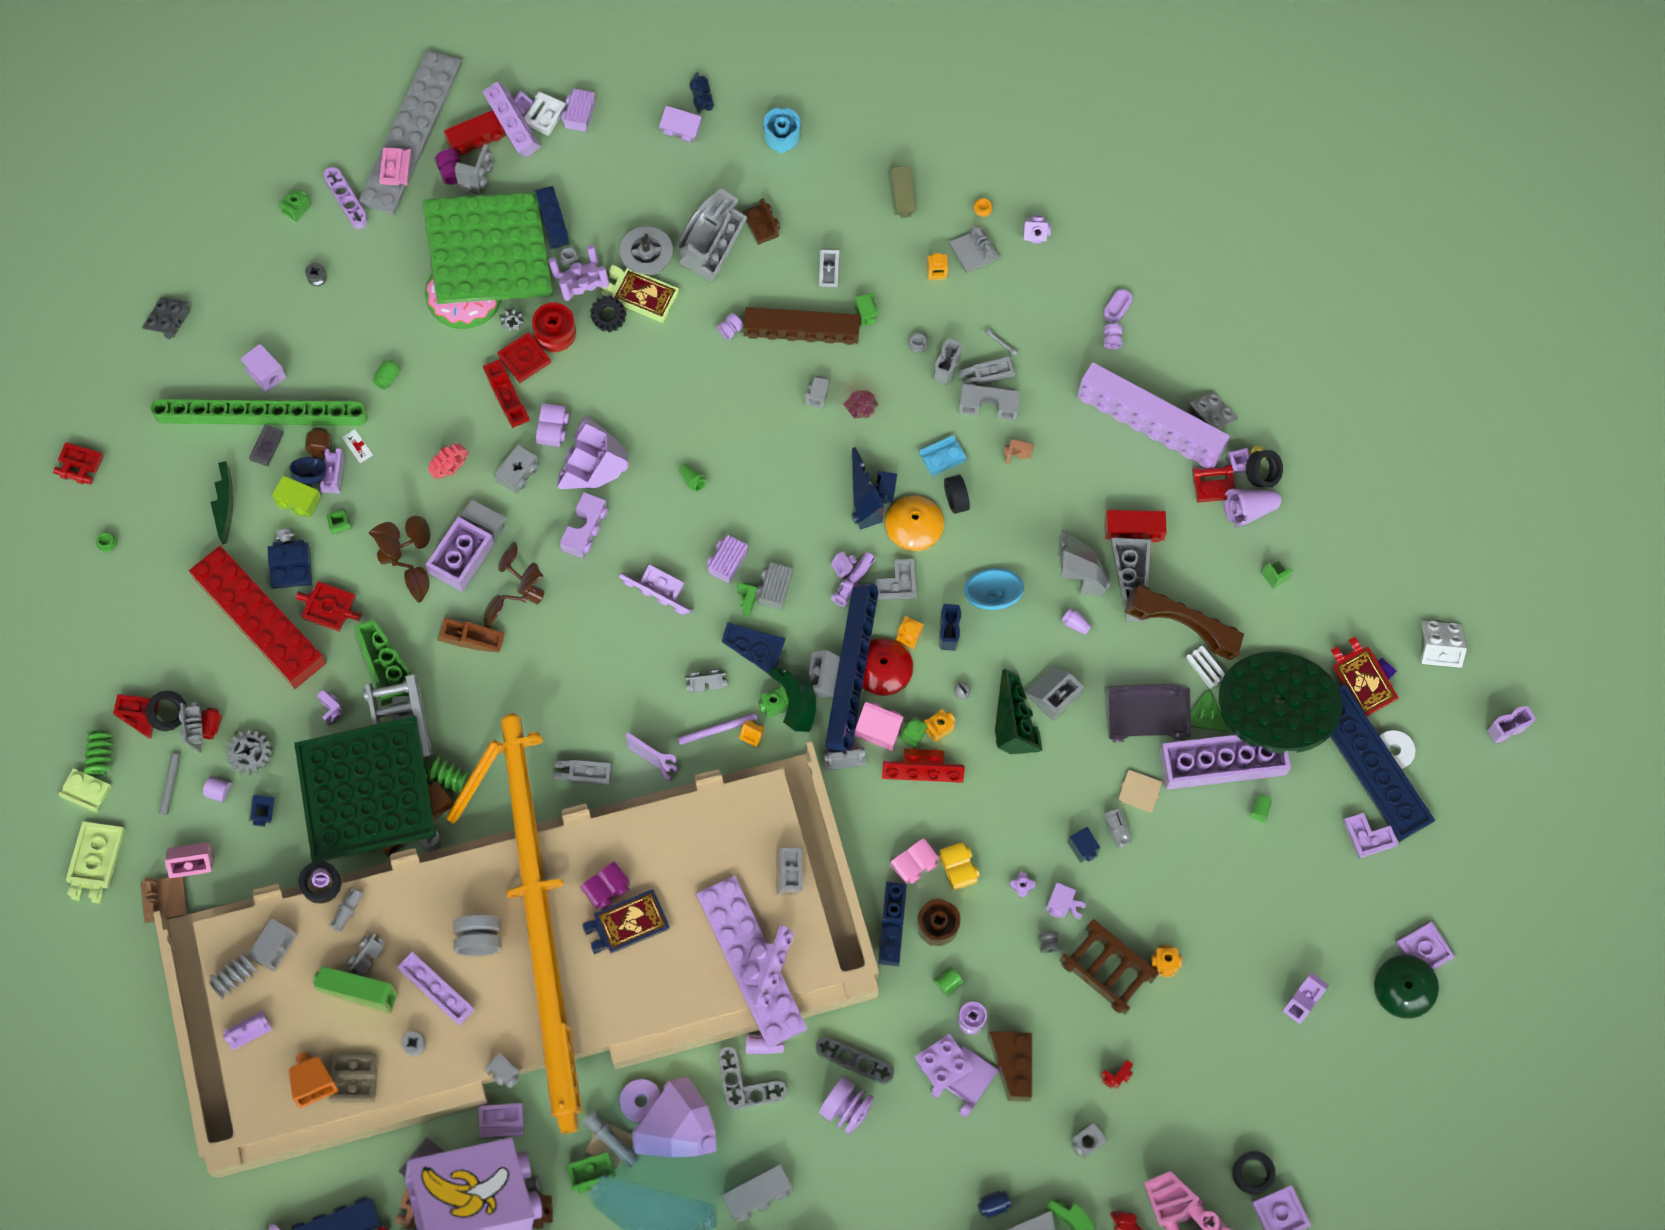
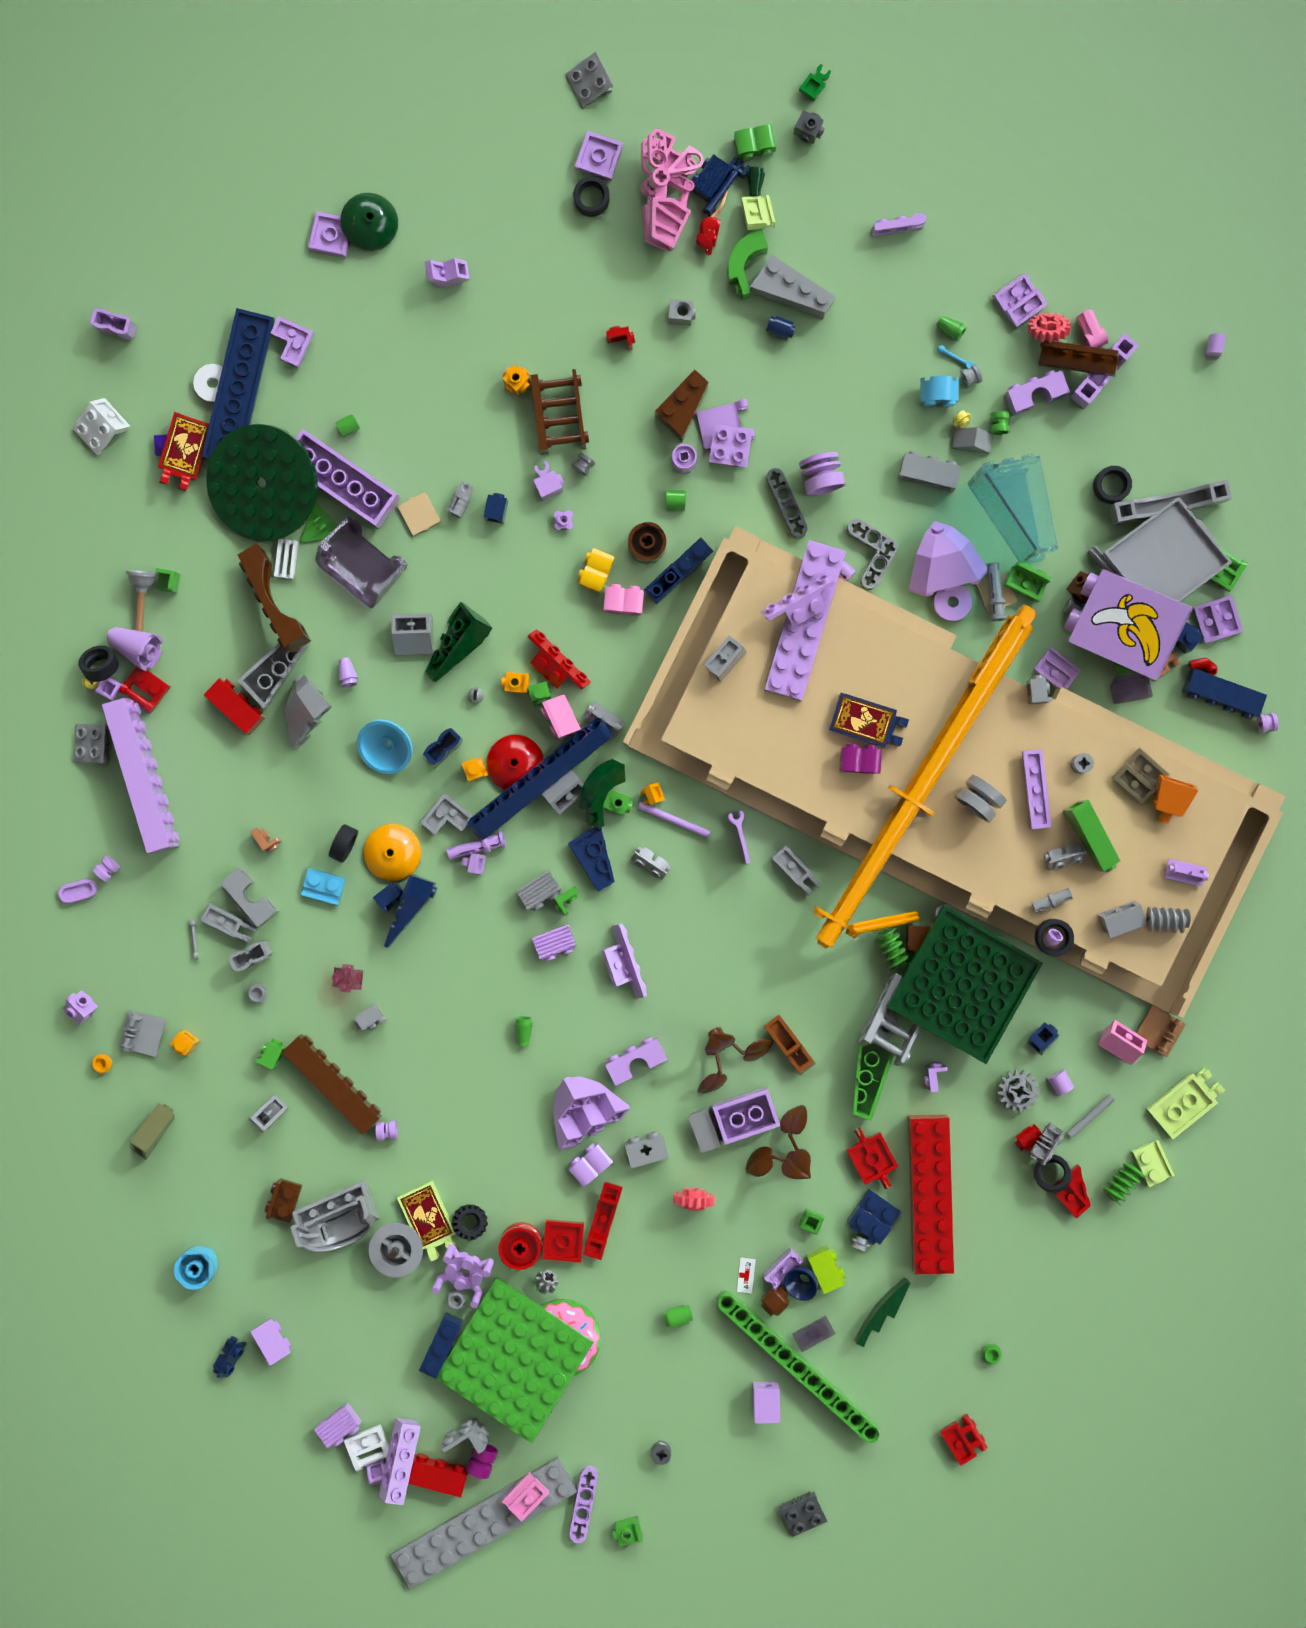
camera: 130 degrees left, 20 degrees up
none -> light grey piece [126,570,158,632]

